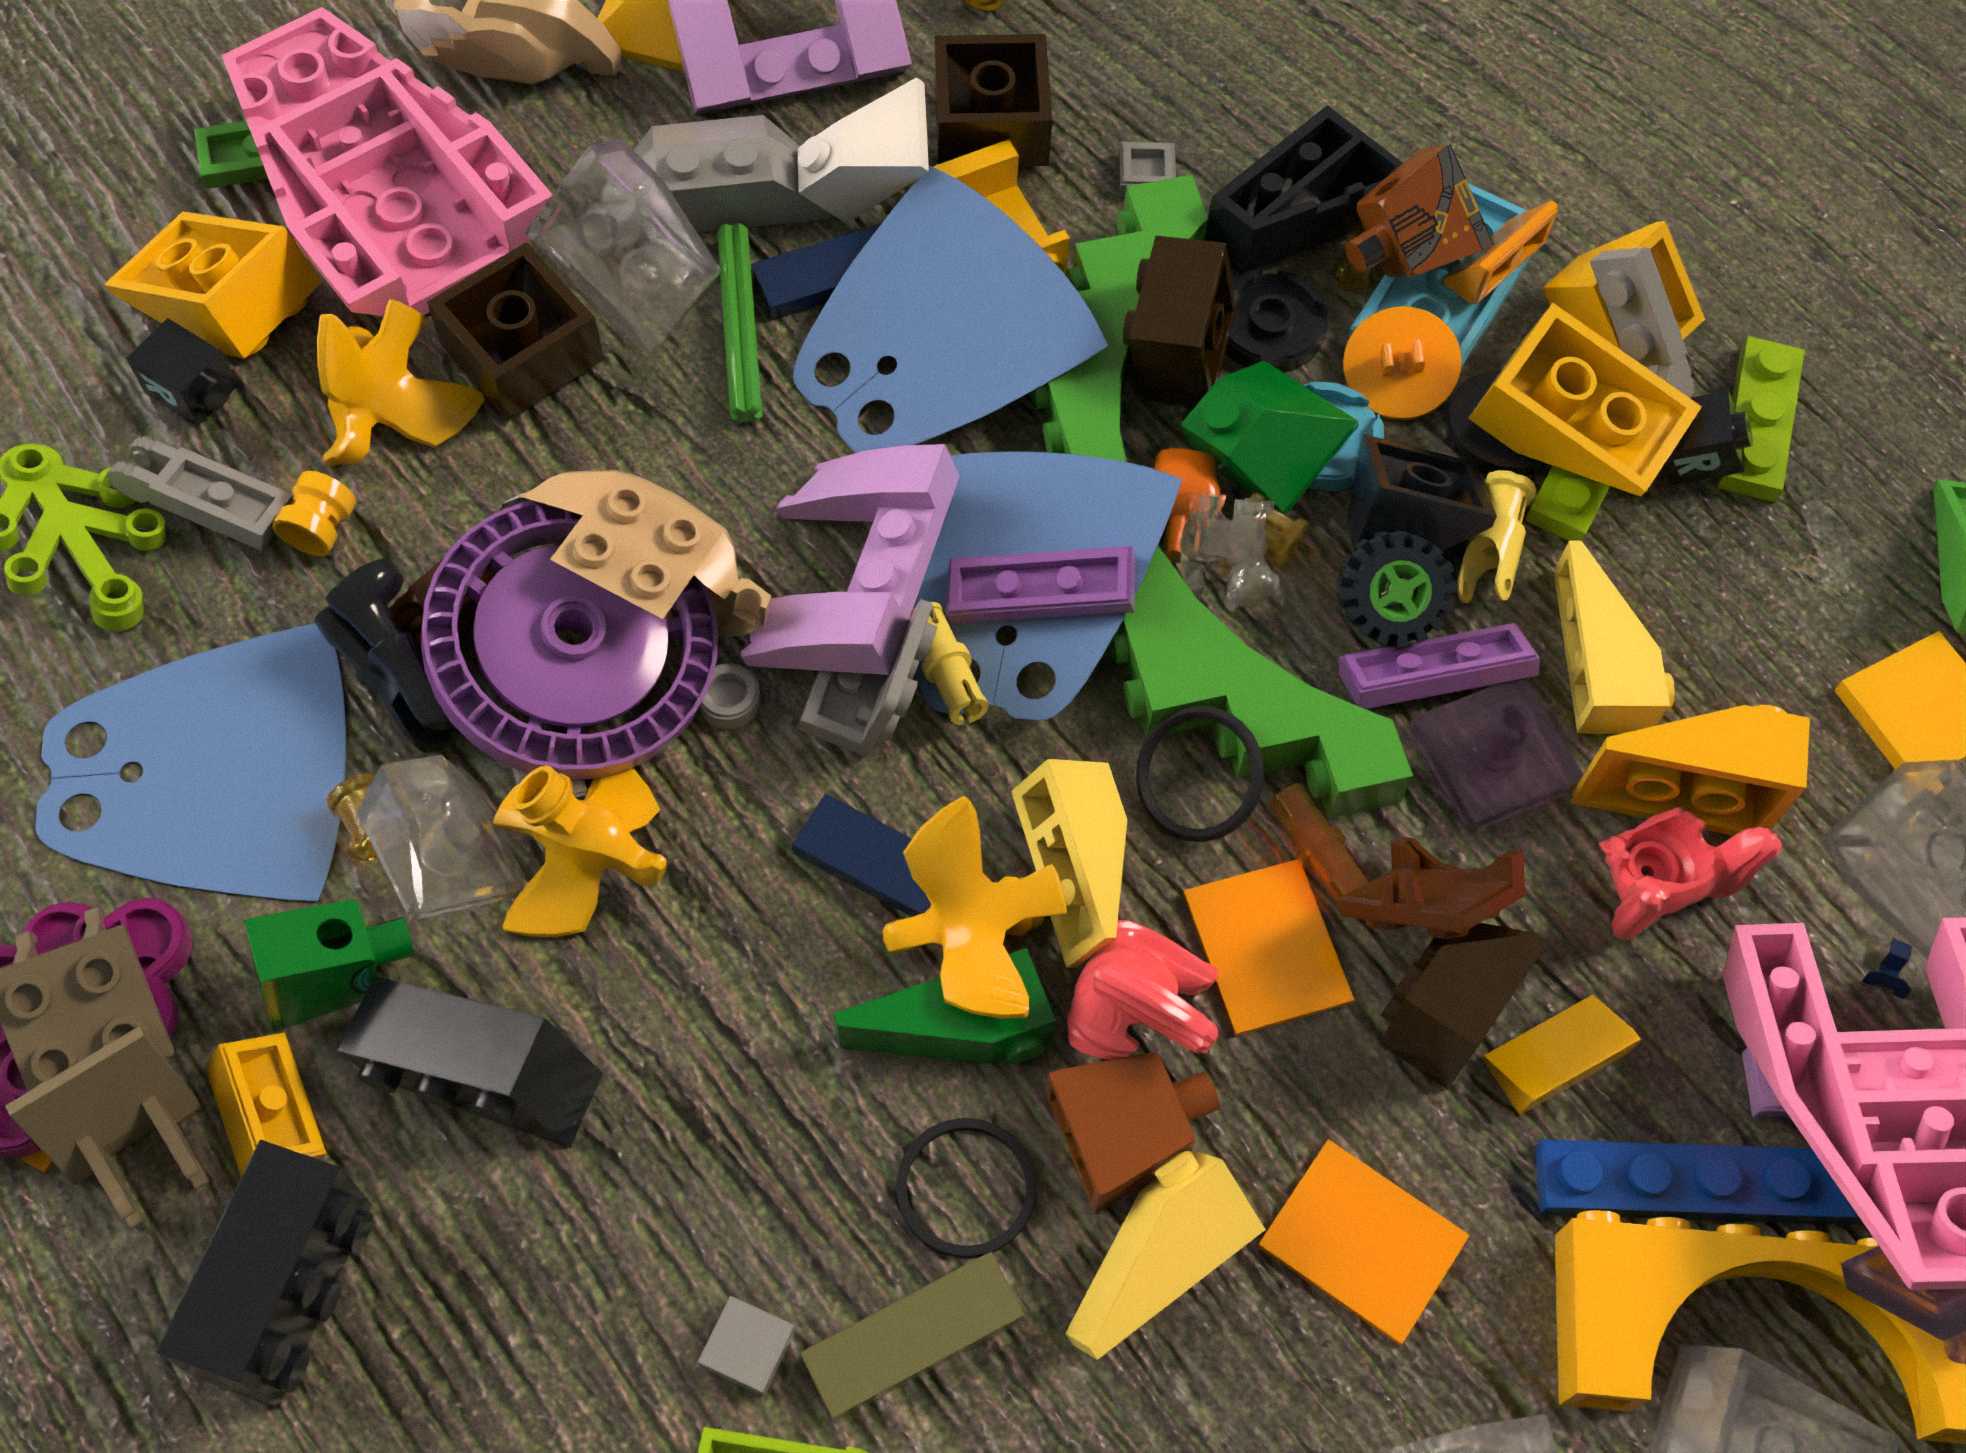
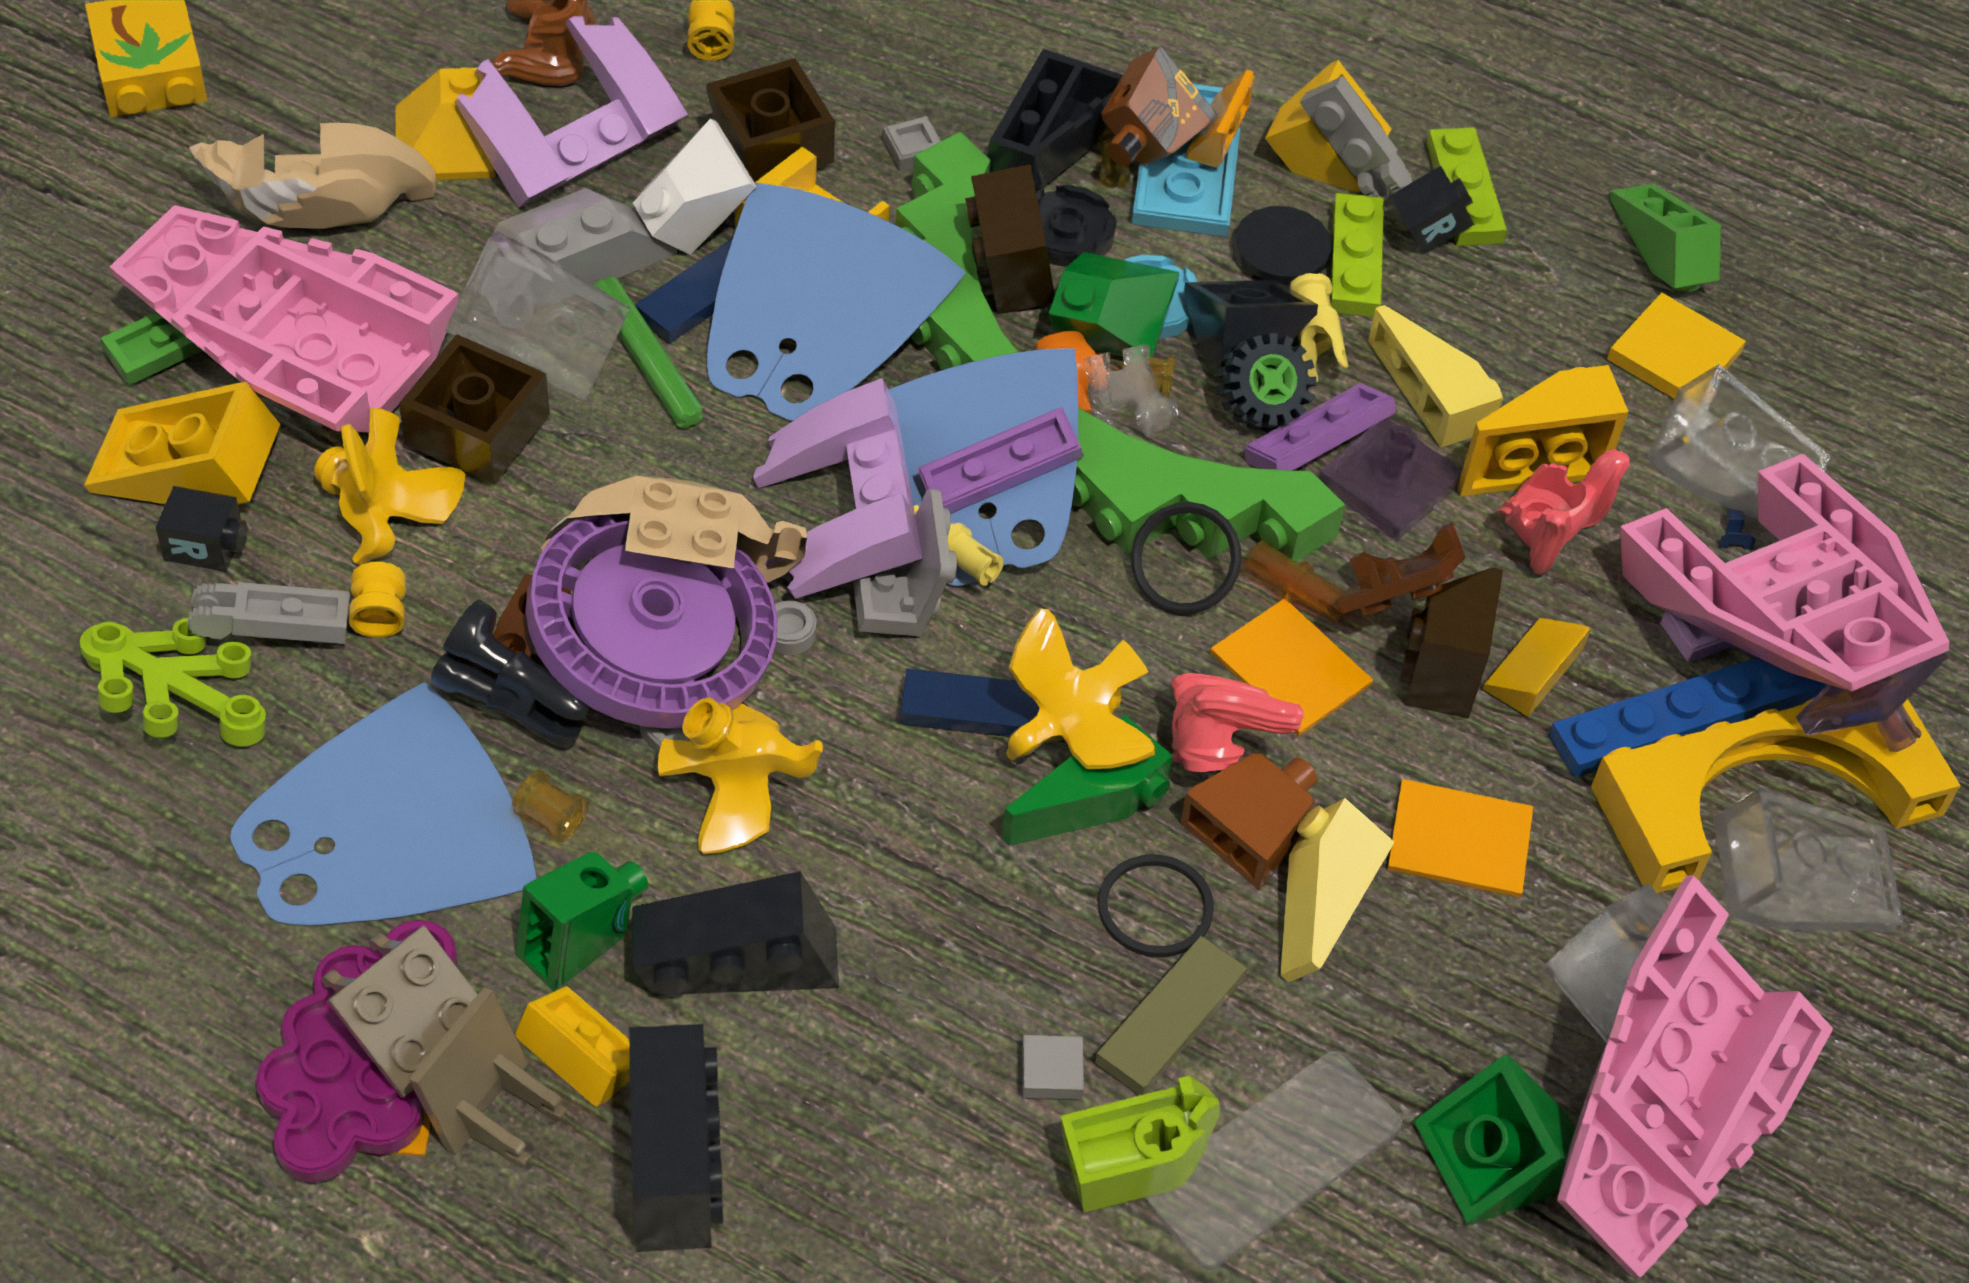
camera: 25 degrees left, 10 degrees down
clear slope [356,755,529,921] -> none
light yellow slope [1011,759,1127,968] -> none
light orange piece [1343,306,1462,421] -> none
yellow slope [1468,303,1702,497] -> none

